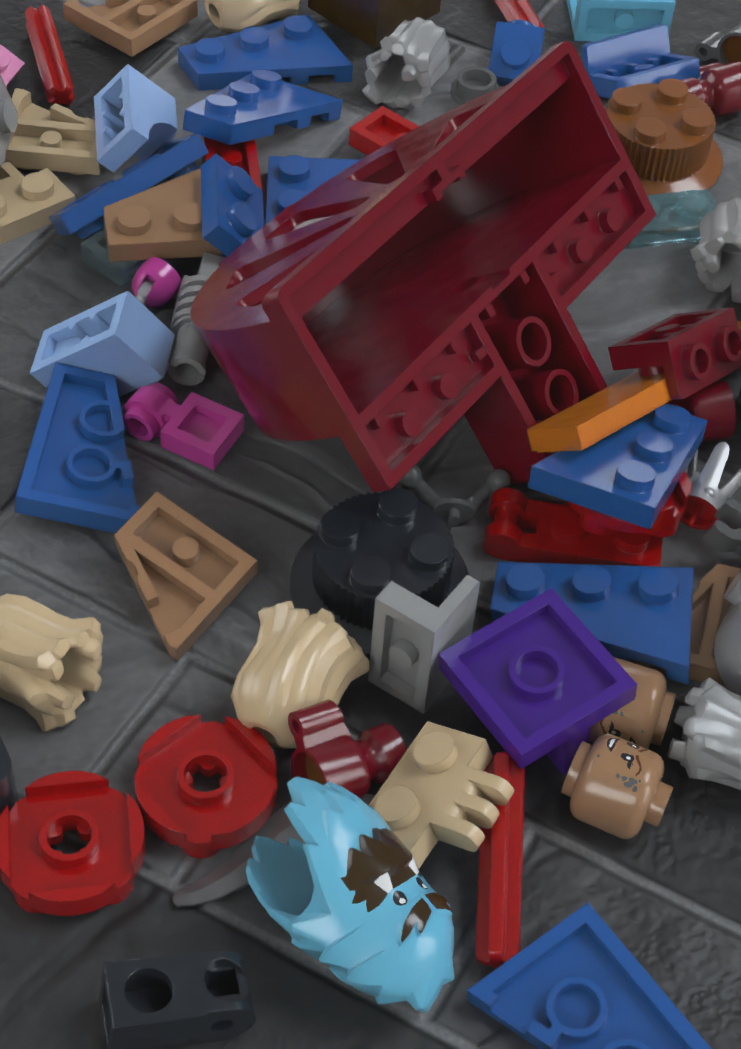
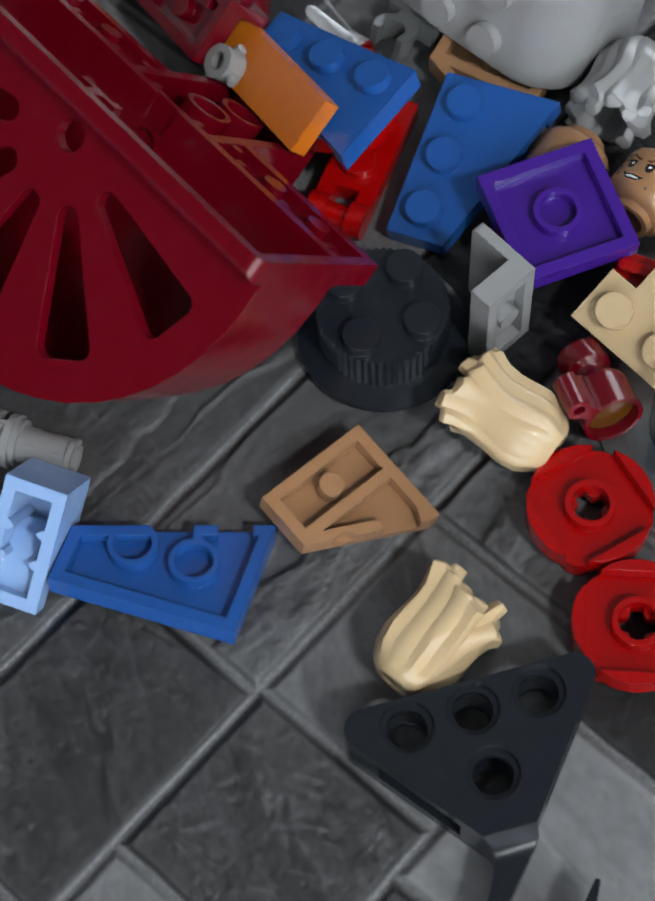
camera: 70 degrees left, 15 degrees up
dark pink plate [123,383,244,471] -> none
none -> light grey piece [204,43,247,87]

